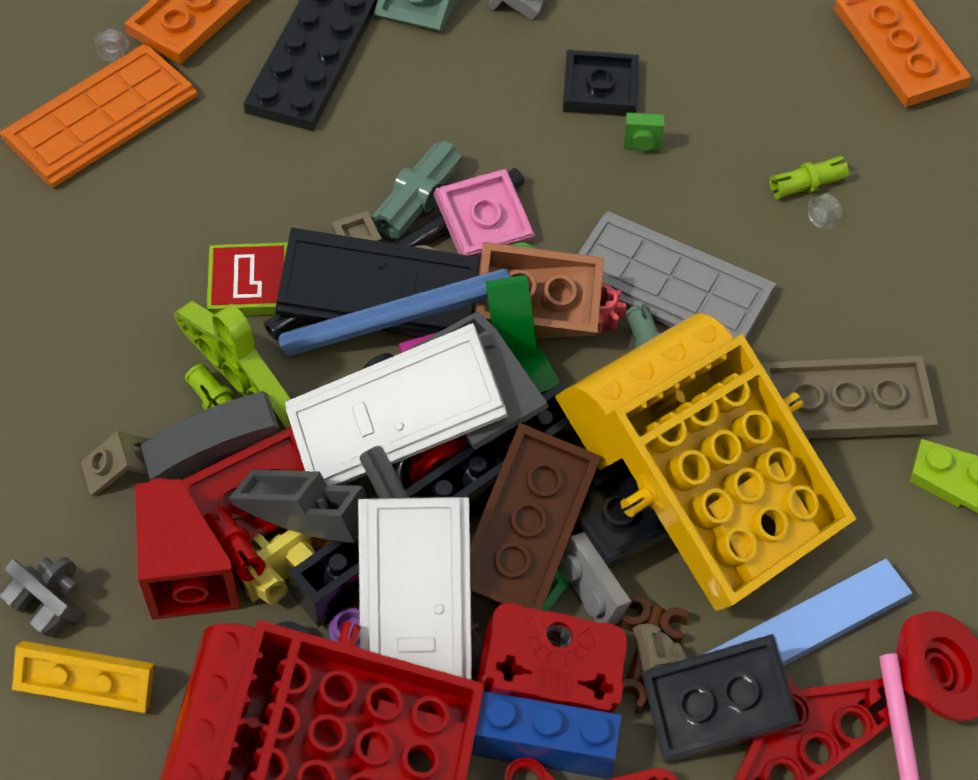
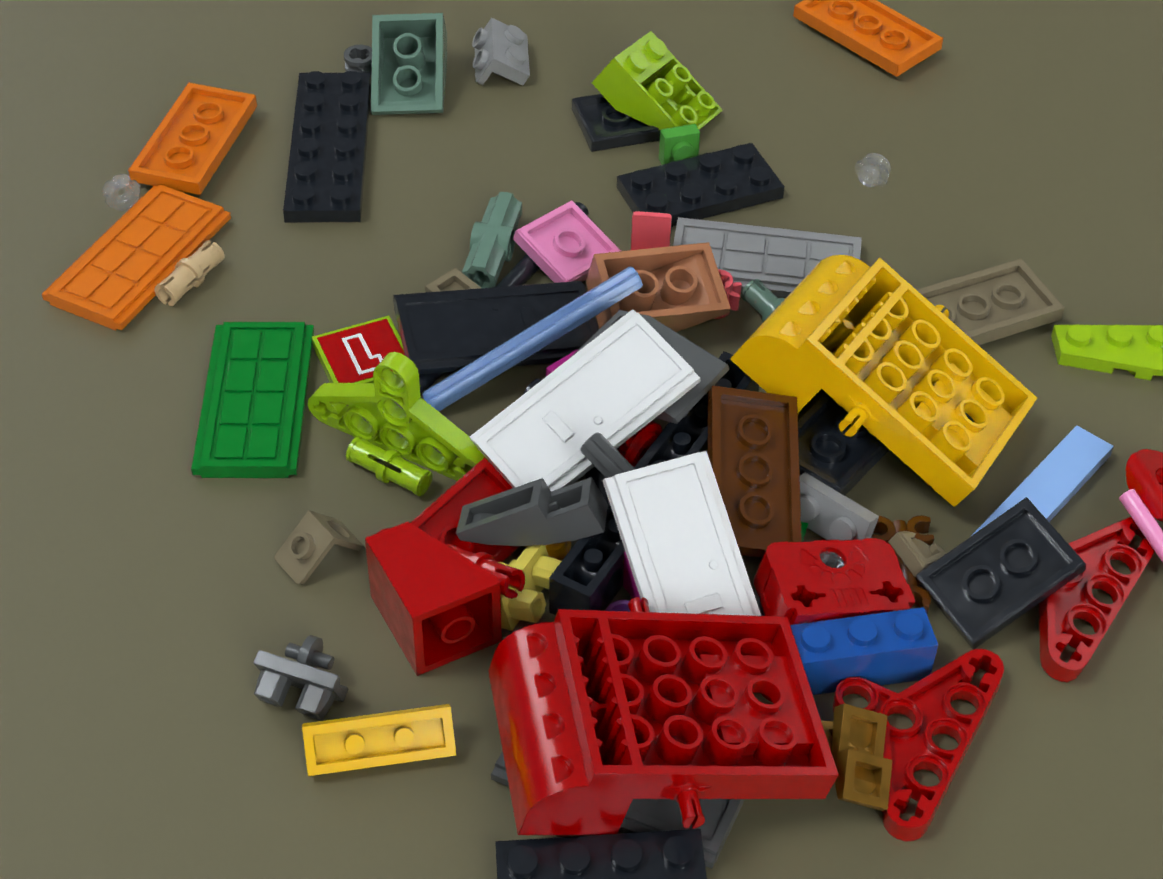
camera: 20 degrees left, 10 degrees down
dark grey slope [140,391,279,480] -> none
green slope [485,275,537,359] -> none
lime pin [769,156,849,199] -> none
none -> tan pin [154,240,225,306]
none -> green piece [191,322,314,478]
none -> lime slope [592,31,723,130]
none -> black plate [617,143,784,227]
none -> coral bracket [631,211,672,250]

